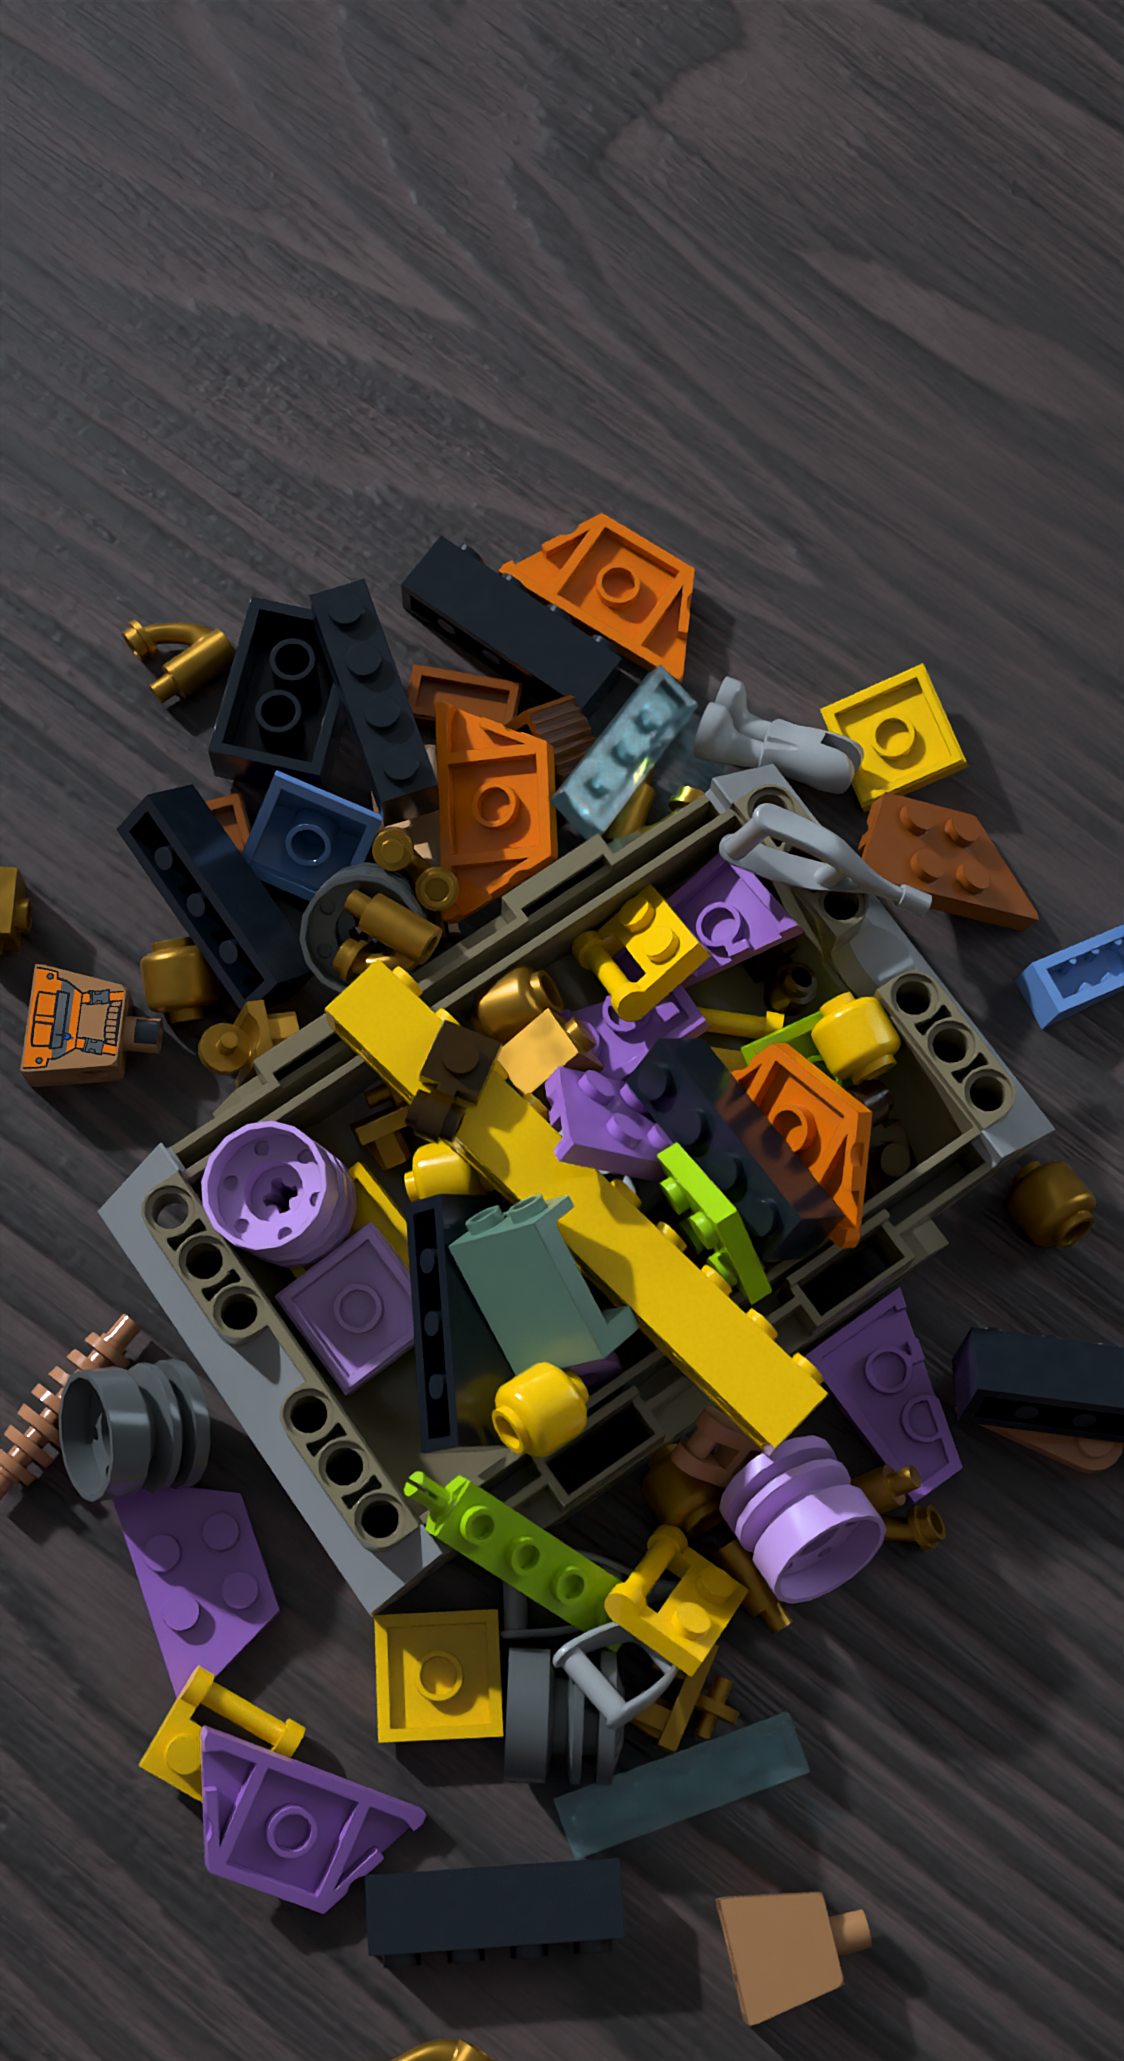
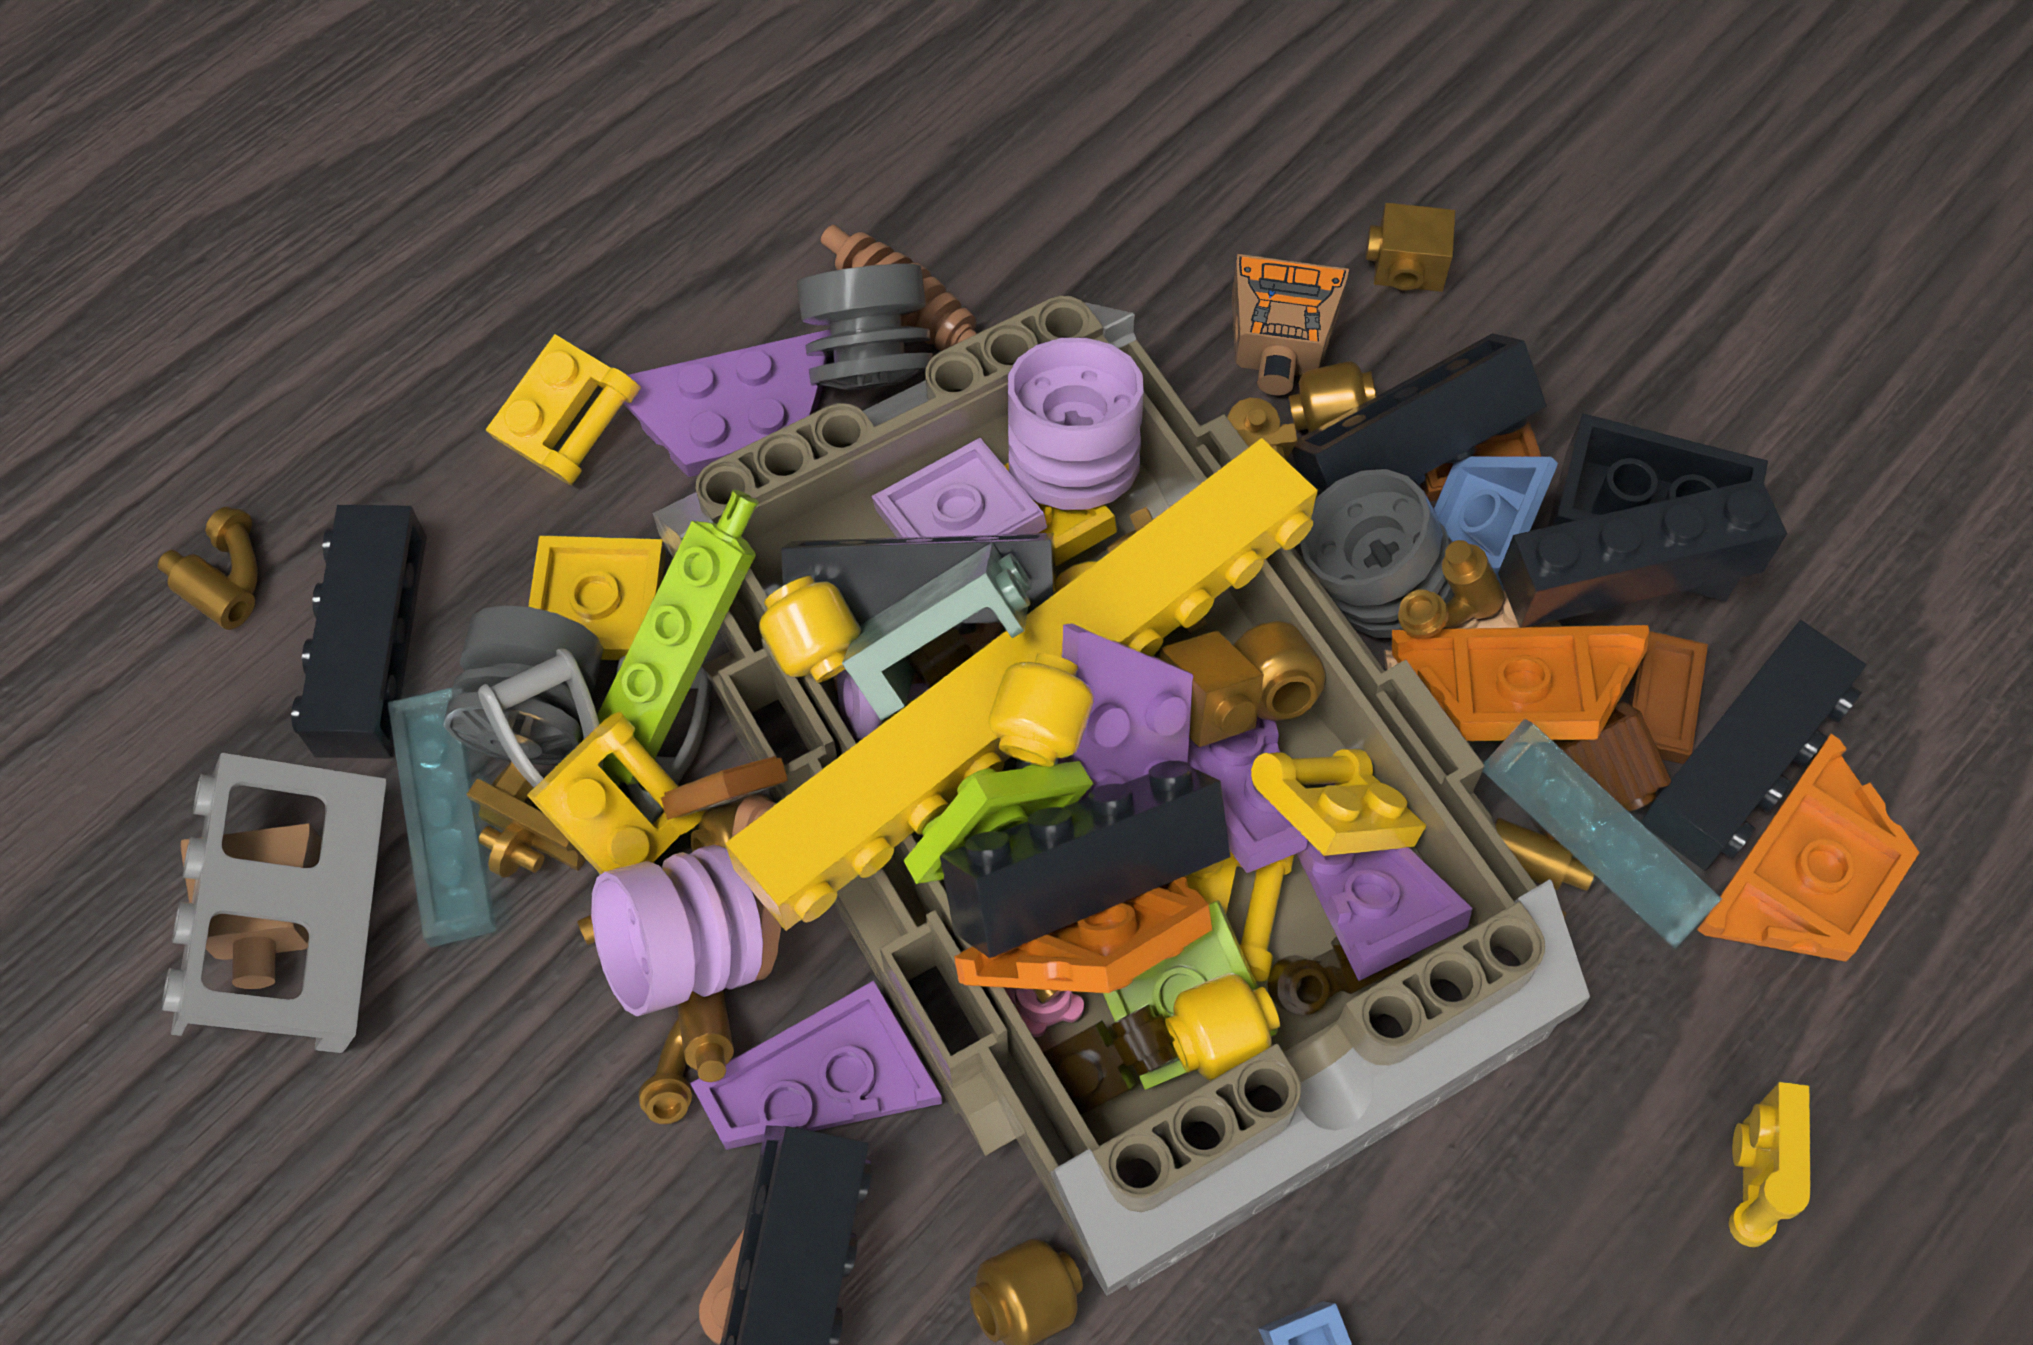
camera: 100 degrees right, 10 degrees down
pearl gold plant [121,619,236,704] -> none
medium lavender wing [200,1725,427,1914] -> none
pearl gold plant [332,889,442,982] -> none
dark brown plate [405,1019,502,1144] -> none
light grey piece [693,677,864,794] -> none
light grey piece [719,803,932,917] -> none
yellow plate [820,663,968,813] -> none
dark orange wing [858,792,1039,932] -> none
none -> light grey window [161,753,386,1053]
none -> dark orange tile [661,756,788,820]
none -> yellow head [989,653,1094,767]
none -> yellow plate [1729,1082,1810,1247]

